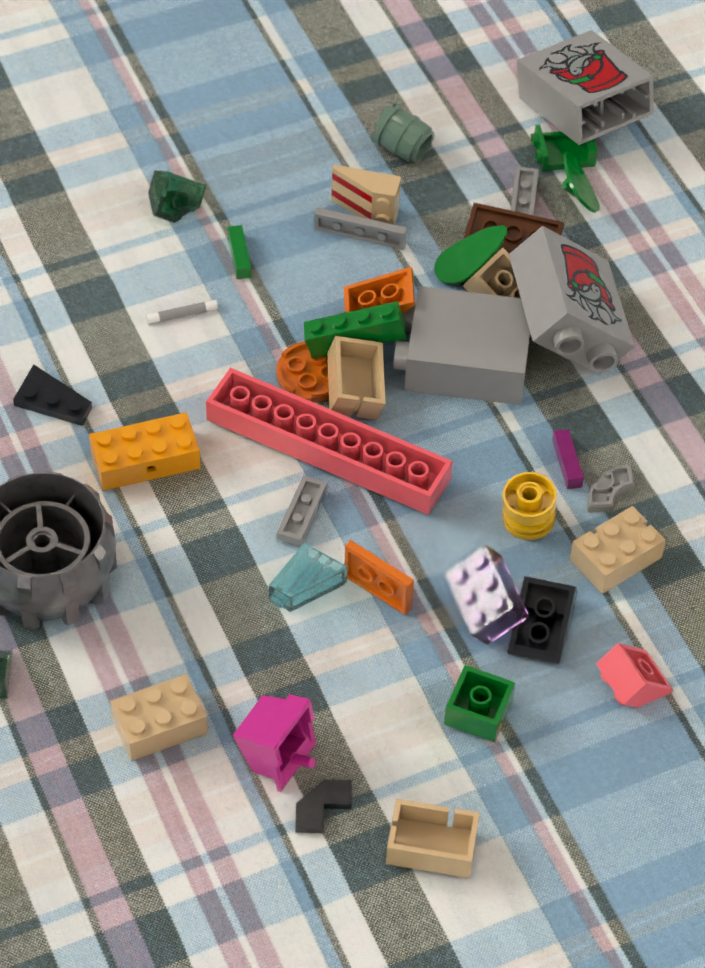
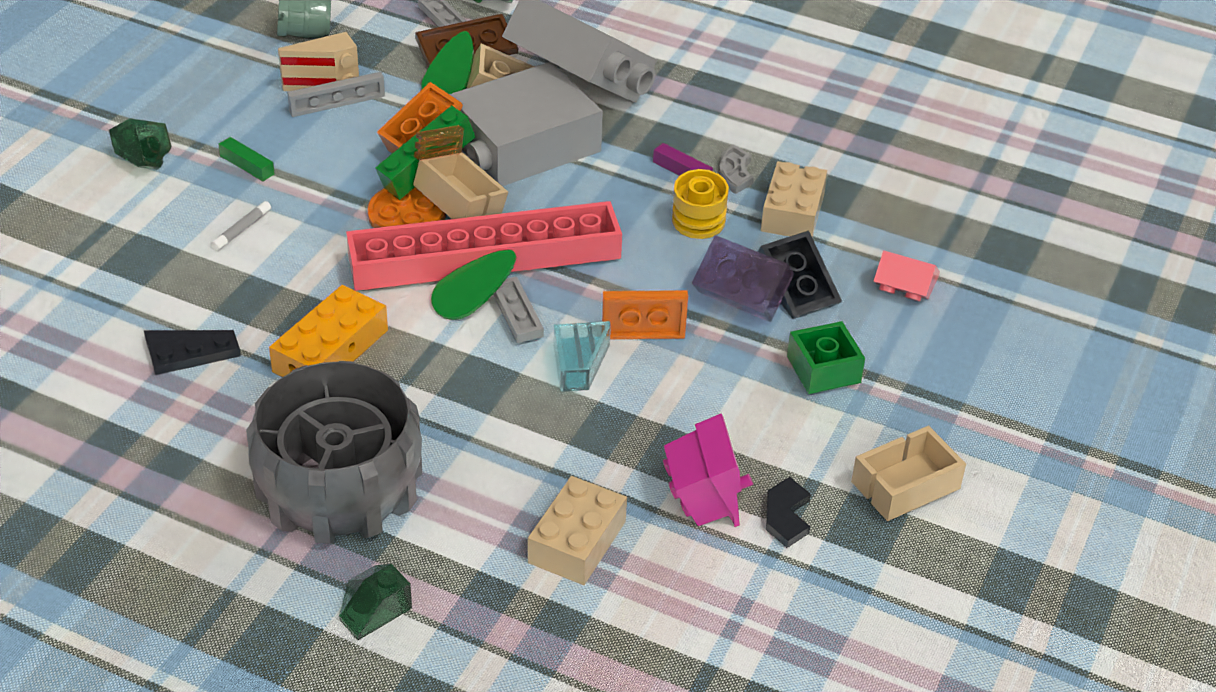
camera: 40 degrees left, 10 degrees down
none -> clear orange tile [414,125,464,160]
none -> green shield [431,250,517,320]

